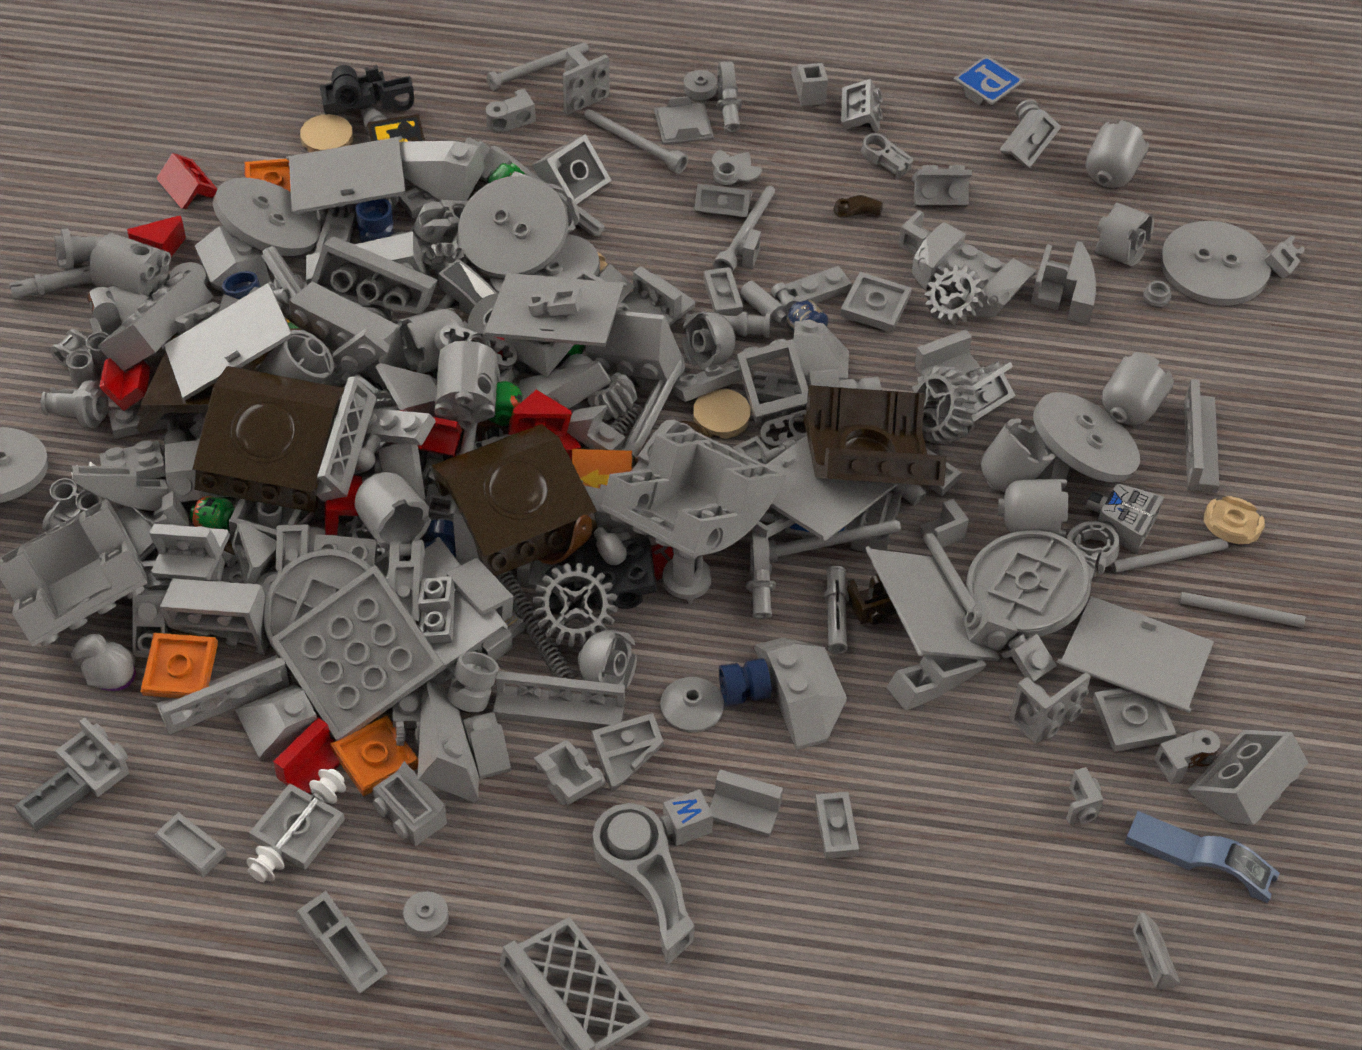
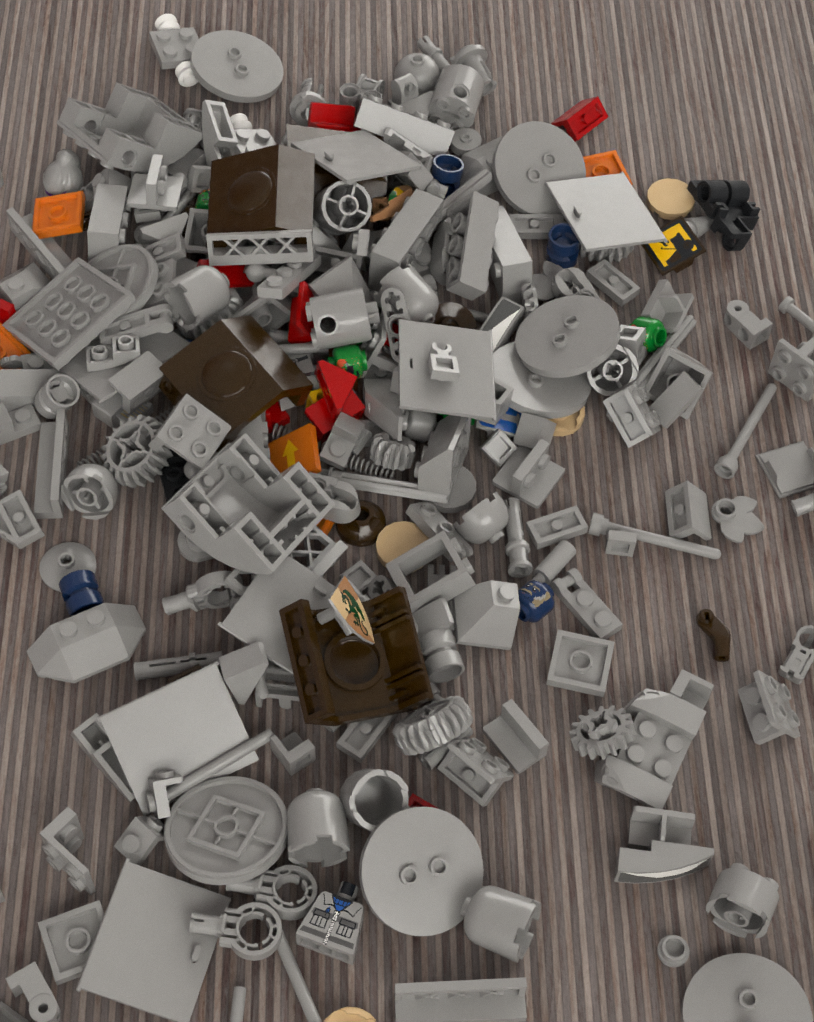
camera: 80 degrees right, 5 degrees up
red slope [127,215,186,257] -> none
light grey wedge [400,141,485,202] -> none
none -> light grey bracket [147,393,231,470]
none -> light grey pin [189,902,282,961]
none -> light grey slope [219,642,269,705]
none -> shield [317,576,375,645]
none -> light grey cylinder [394,53,440,96]
none -> light grey bracket [603,384,662,448]
none -> light grey tile [649,371,704,428]

